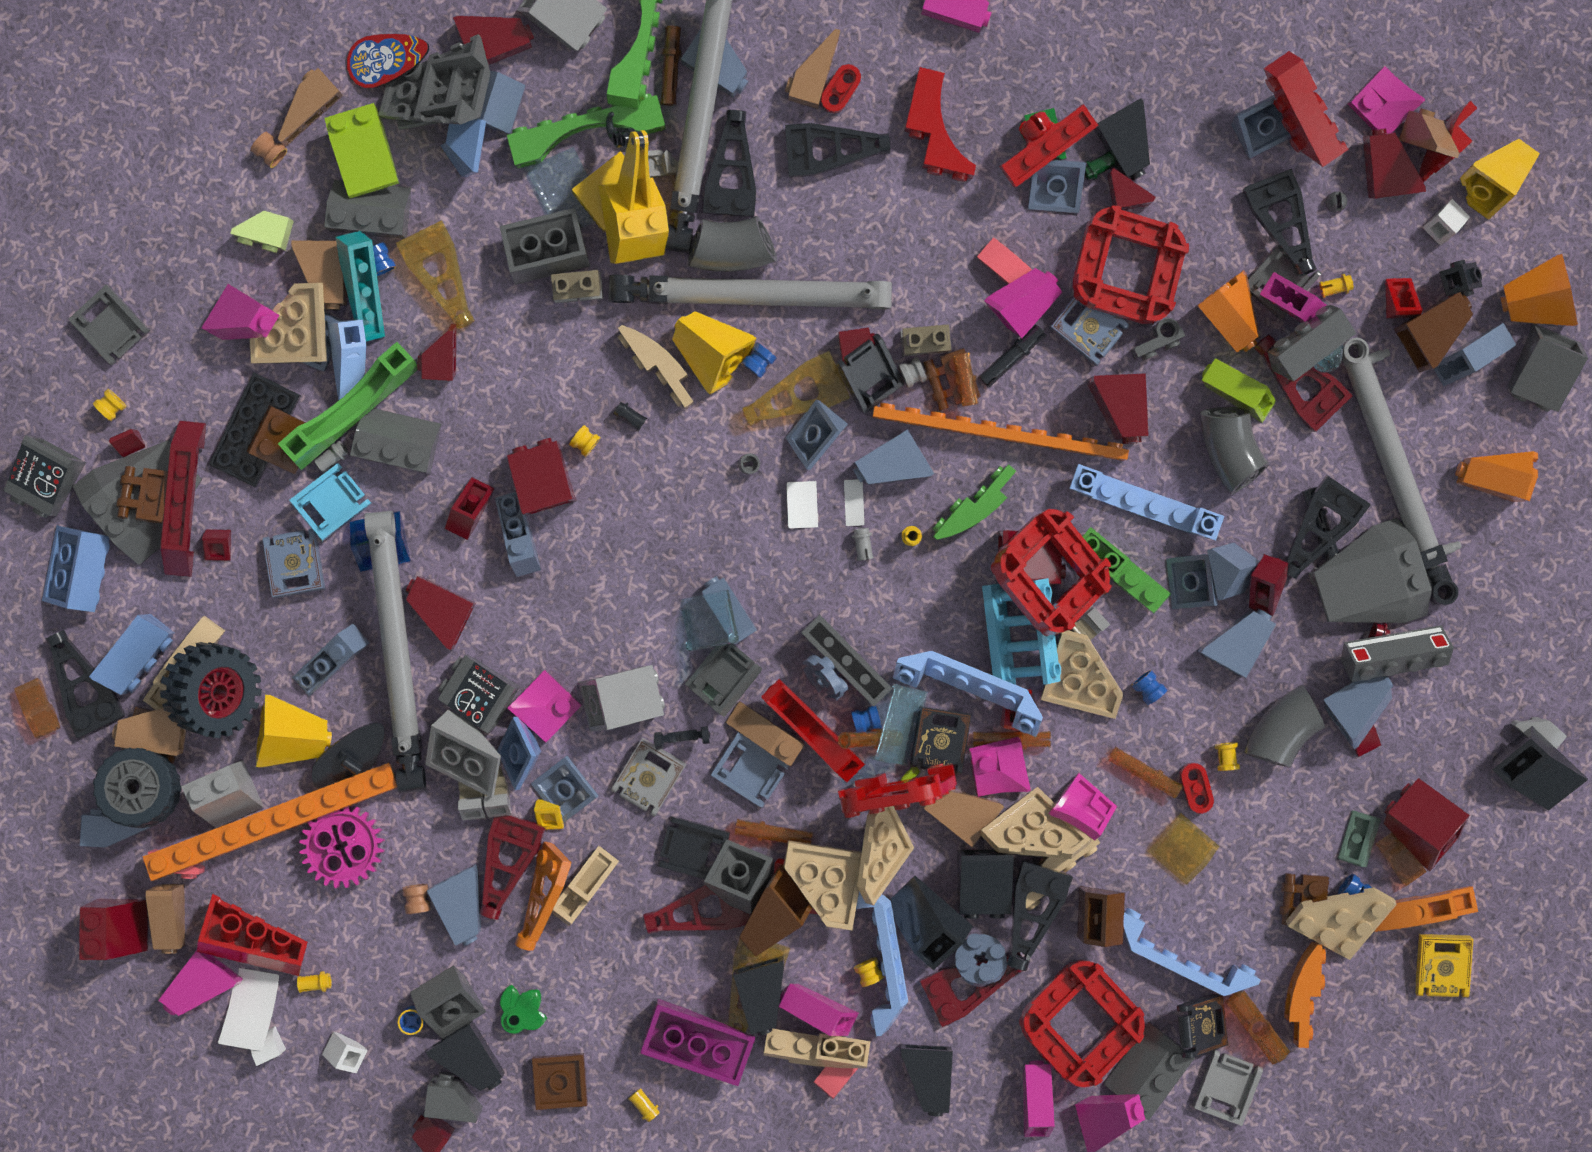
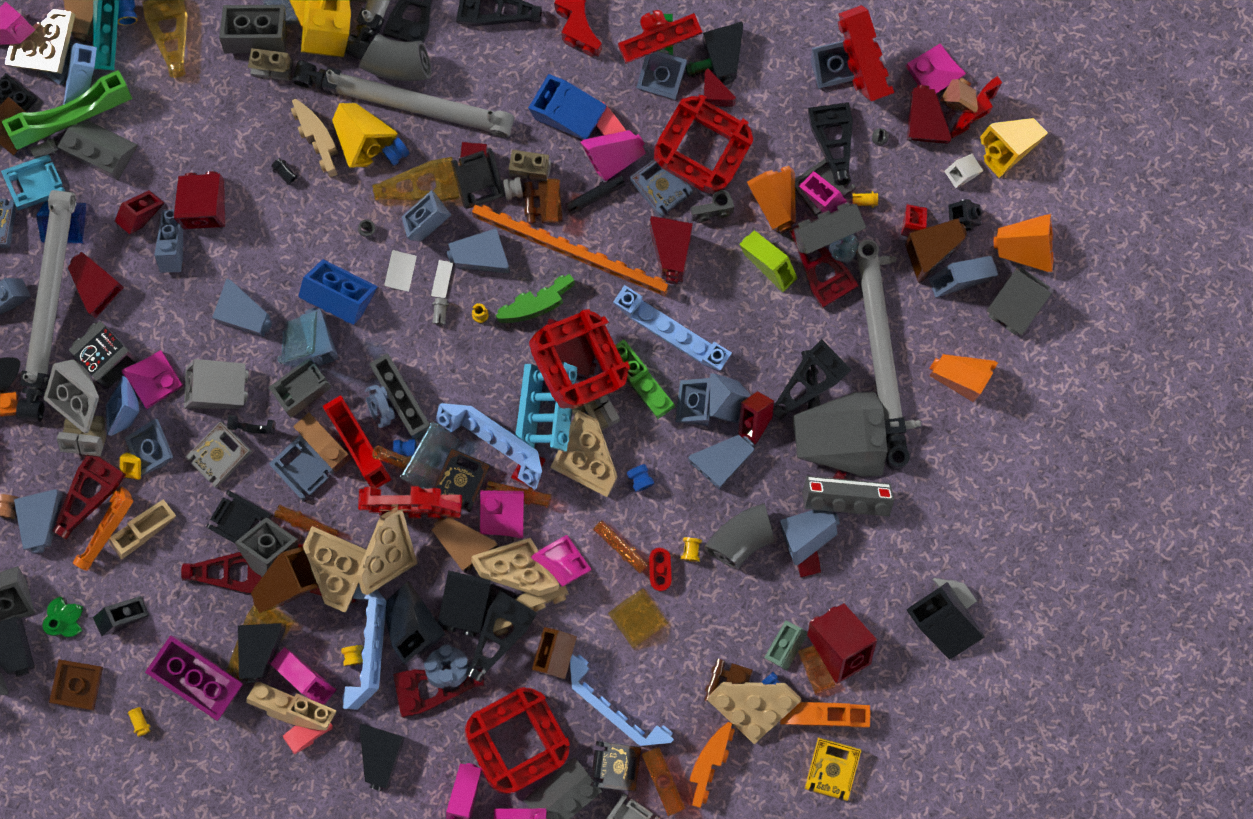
camera: 20 degrees right, 10 degrees down
dark red slope [417,324,457,381] -> none
yellow wheel [569,425,601,458] -> none
dark grey brick [1201,407,1269,495] -> none
none -> black slope [93,596,149,637]
none -> sand blue slope [212,279,272,337]
none -> blue slope [298,259,378,325]
none -> blue slope [528,74,607,140]

